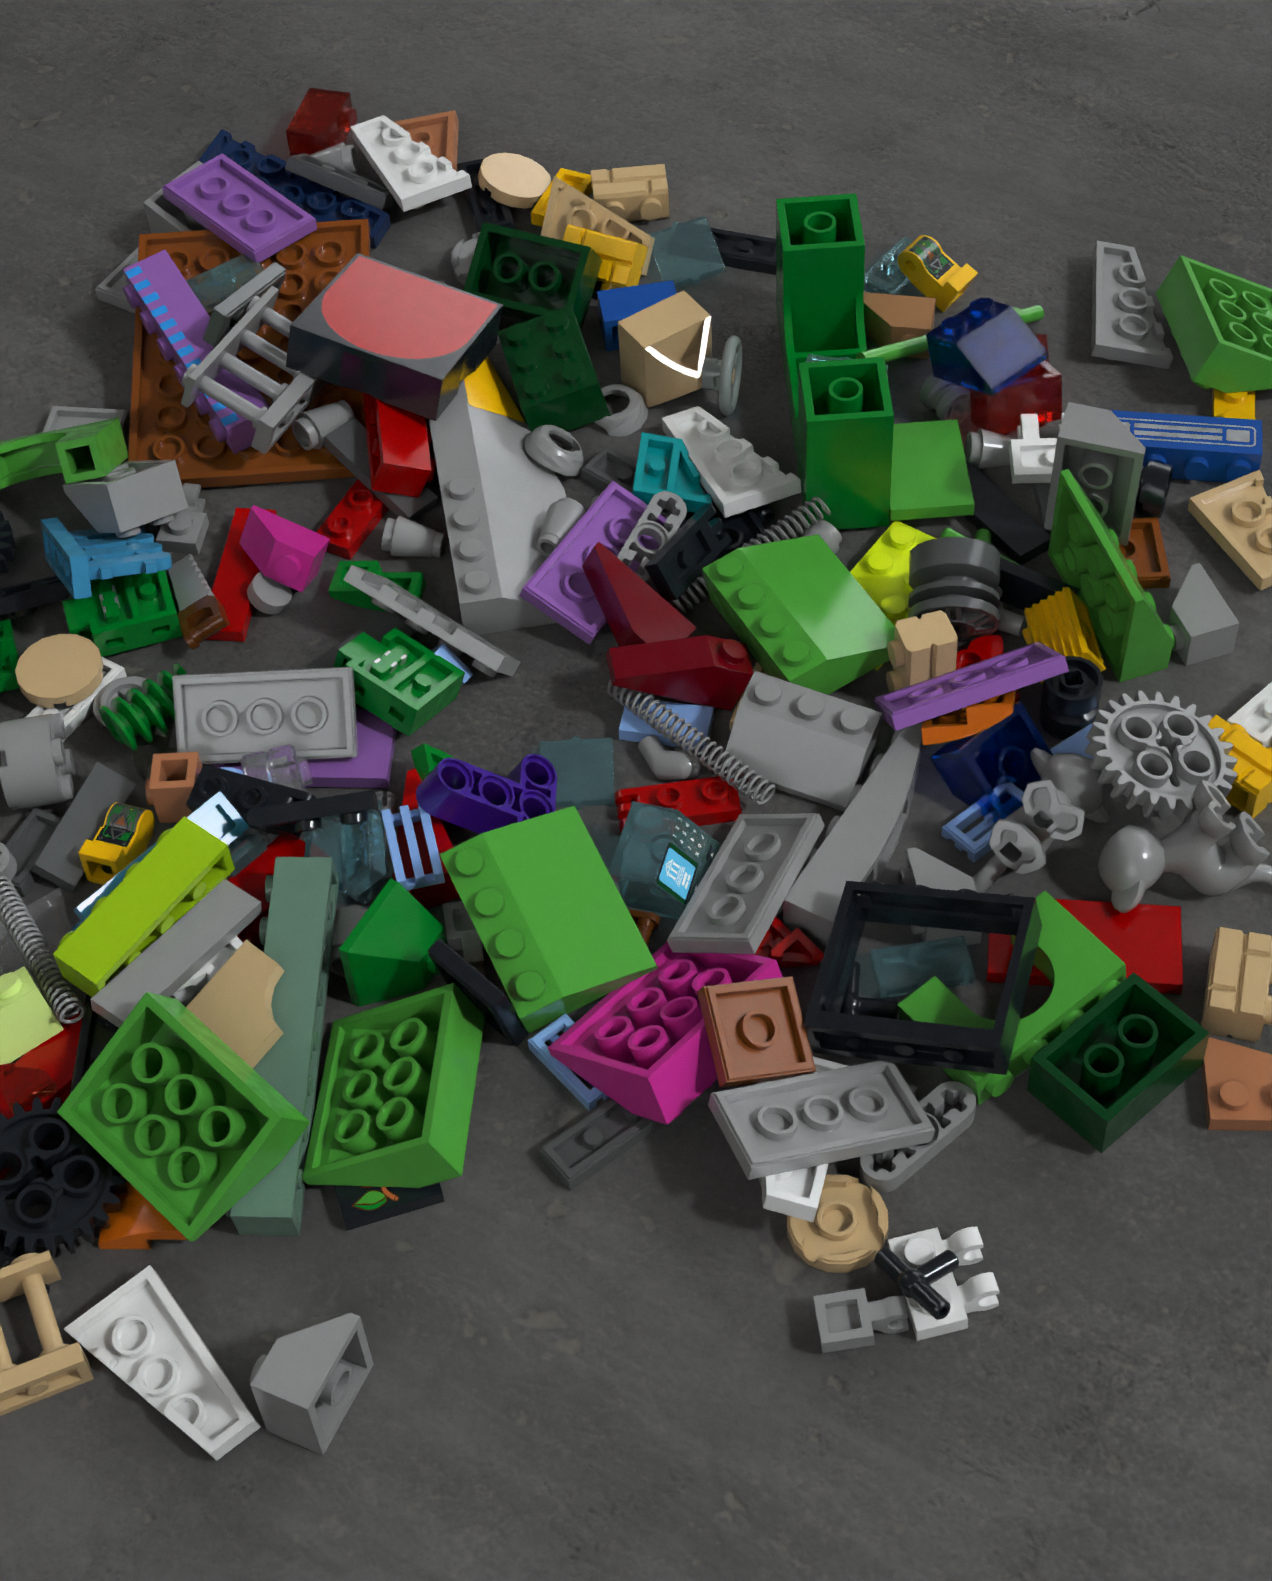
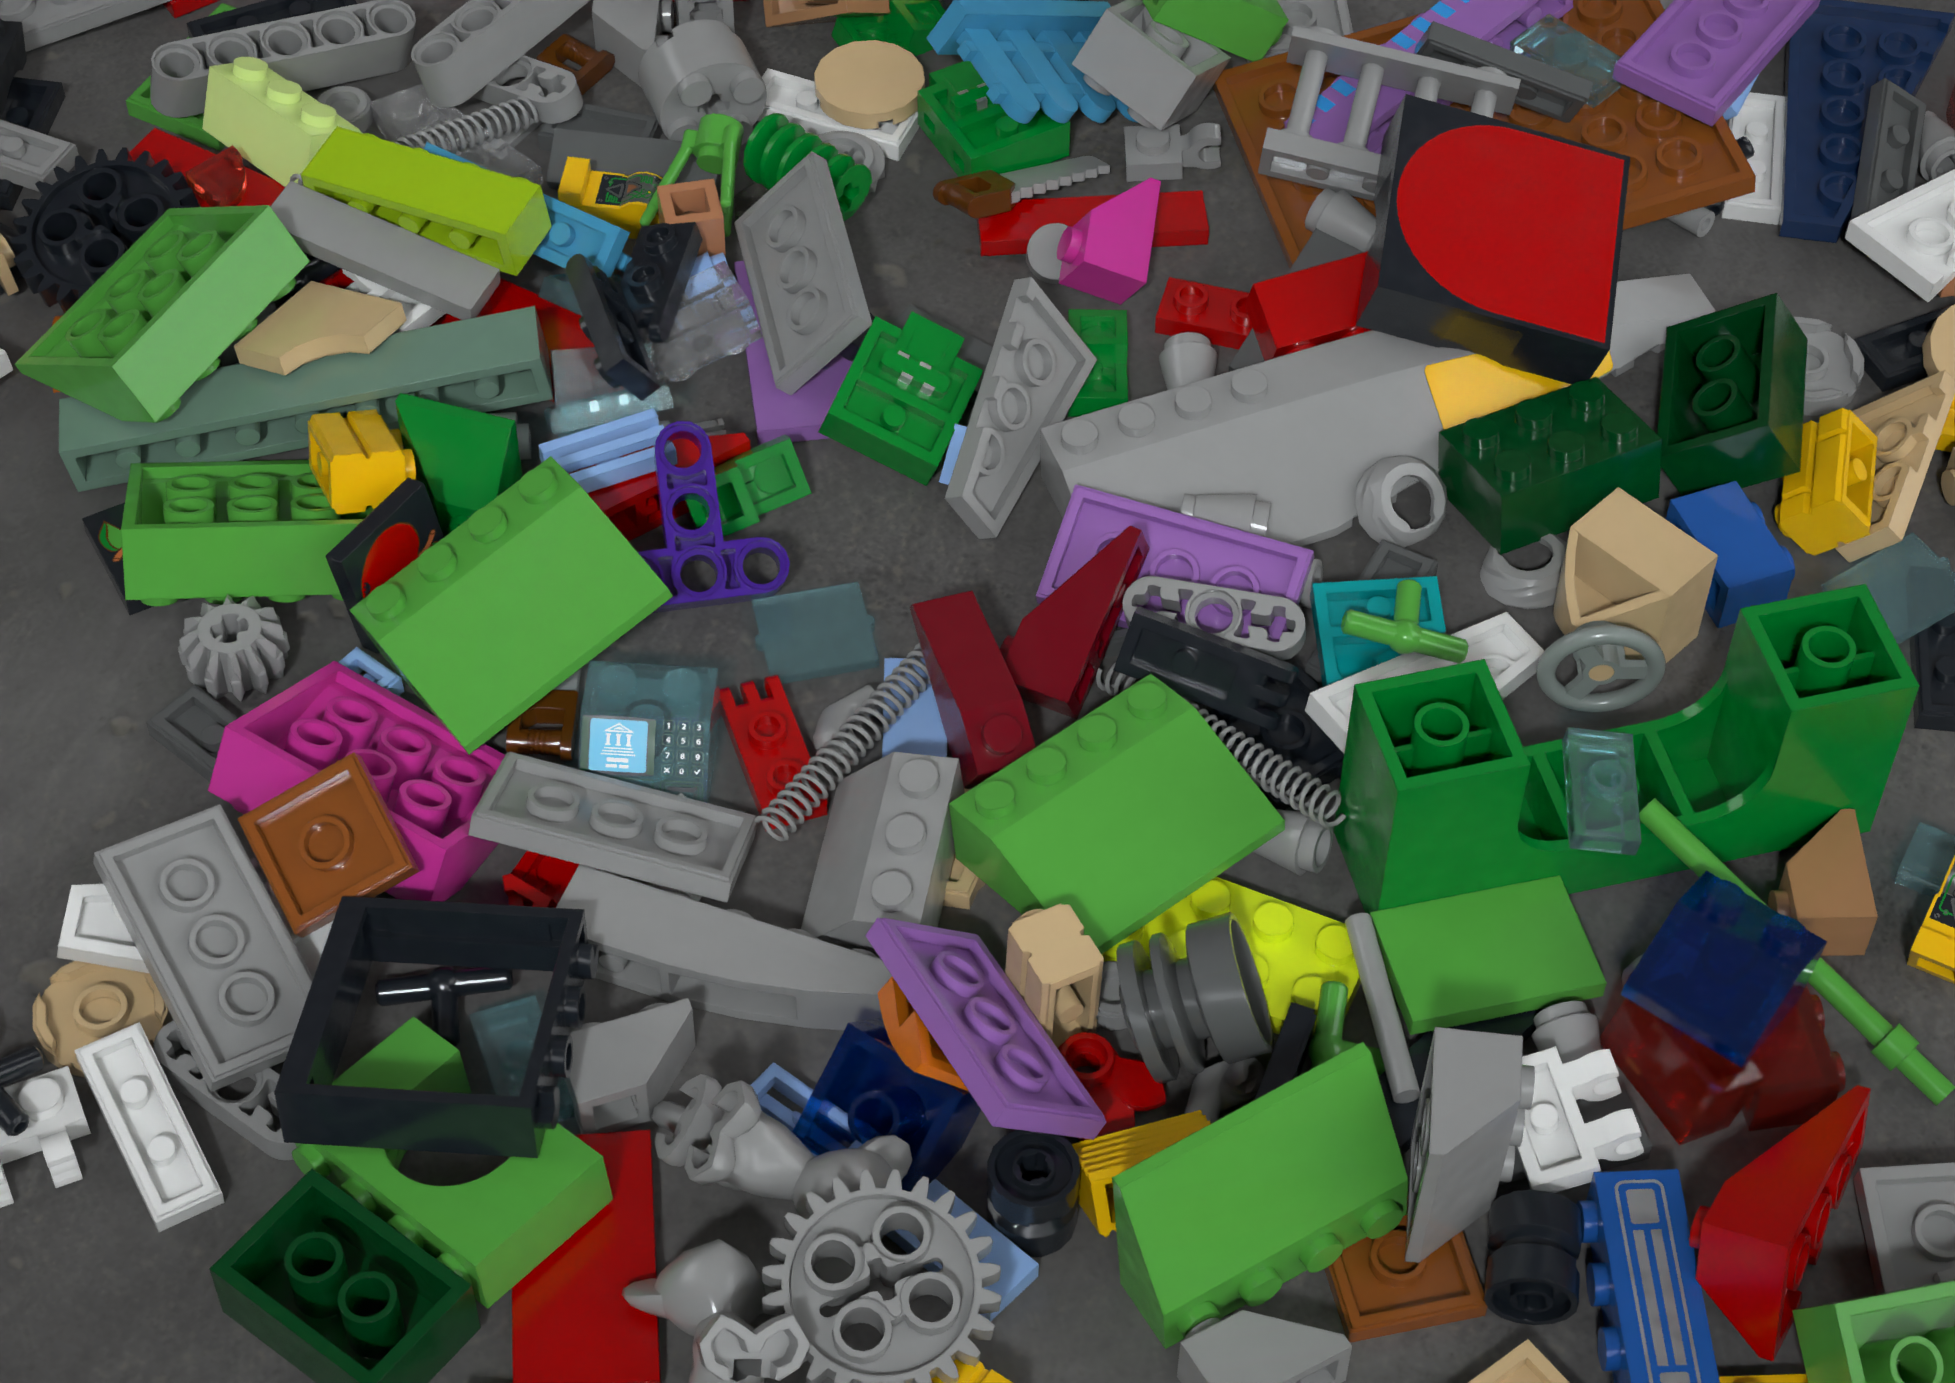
camera: 75 degrees right, 0 degrees up
none -> white tile [74,1022,225,1232]
none -> light grey gear [178,594,290,702]
none -> yellow brick [308,409,416,514]
none -> bright green plant [639,113,744,237]
none -> bright green piece [1341,579,1468,664]
none -> light grey bar [1345,913,1420,1104]
none -> red wedge [1689,1085,1871,1361]

